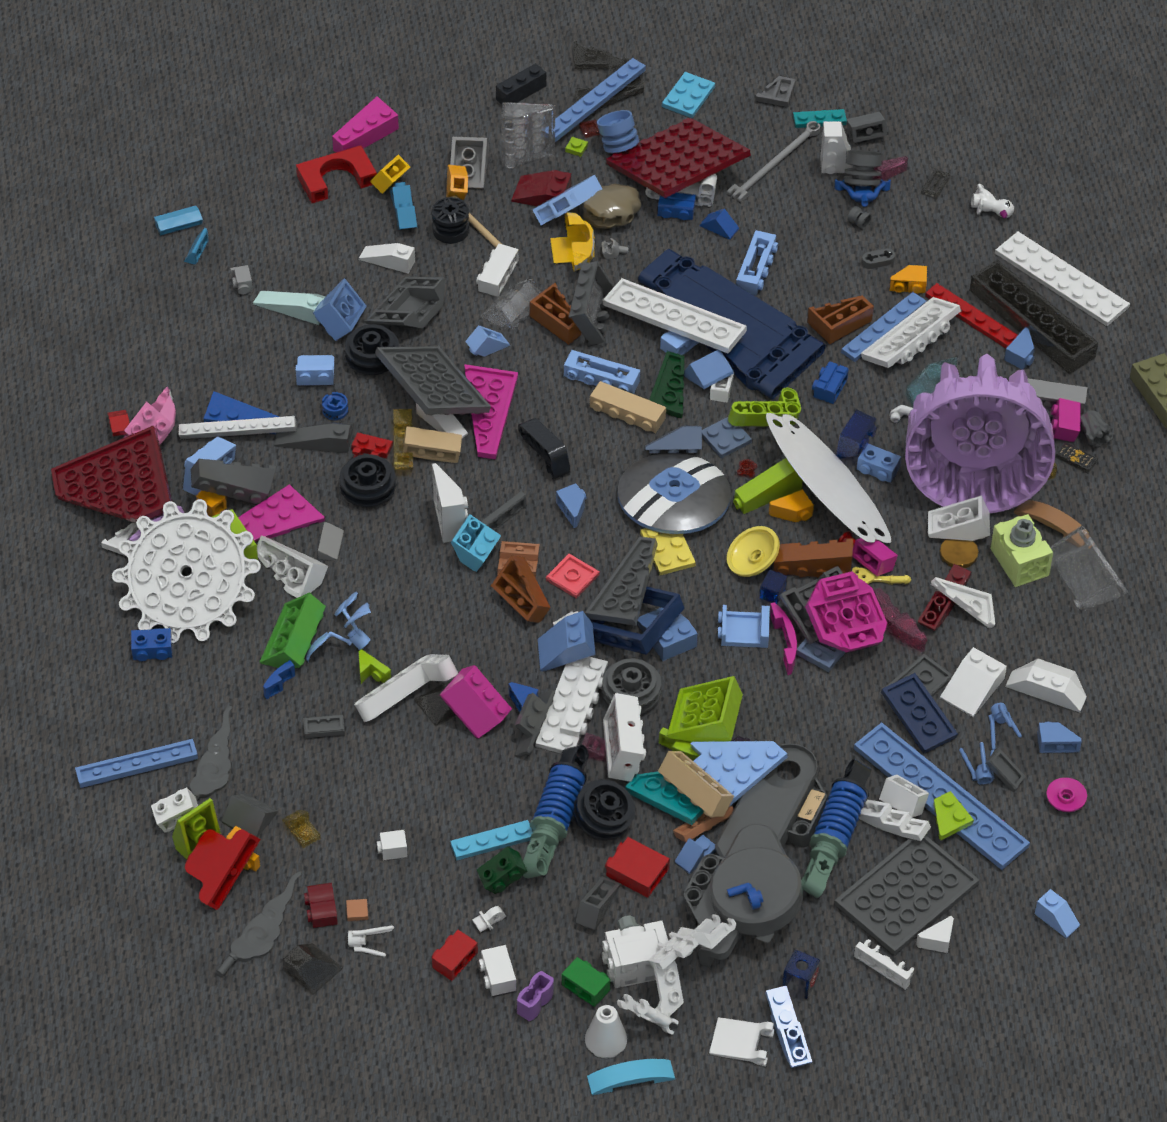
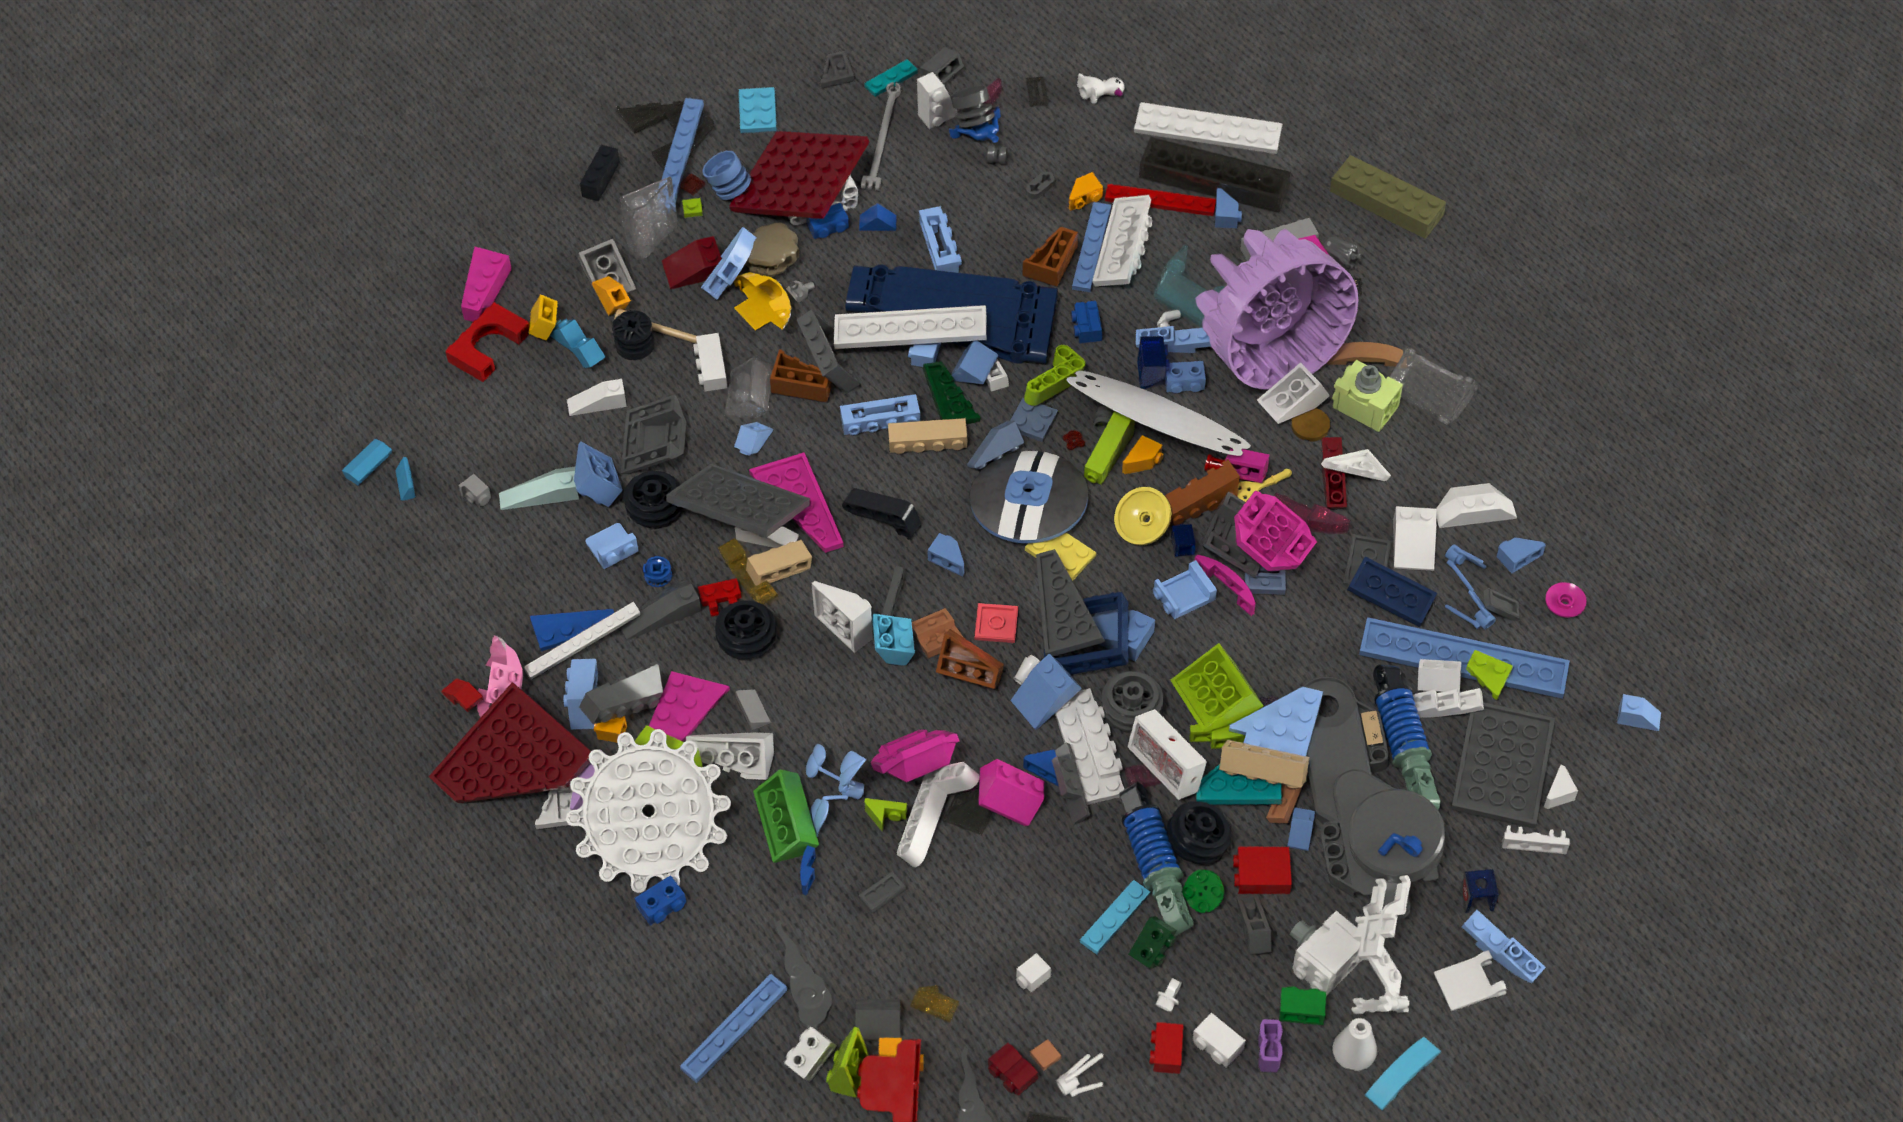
camera: 30 degrees left, 5 degrees up
none -> dark pink piece [871,730,960,782]
none -> light blue slope [1136,326,1211,353]
none -> green plate [1182,869,1224,913]

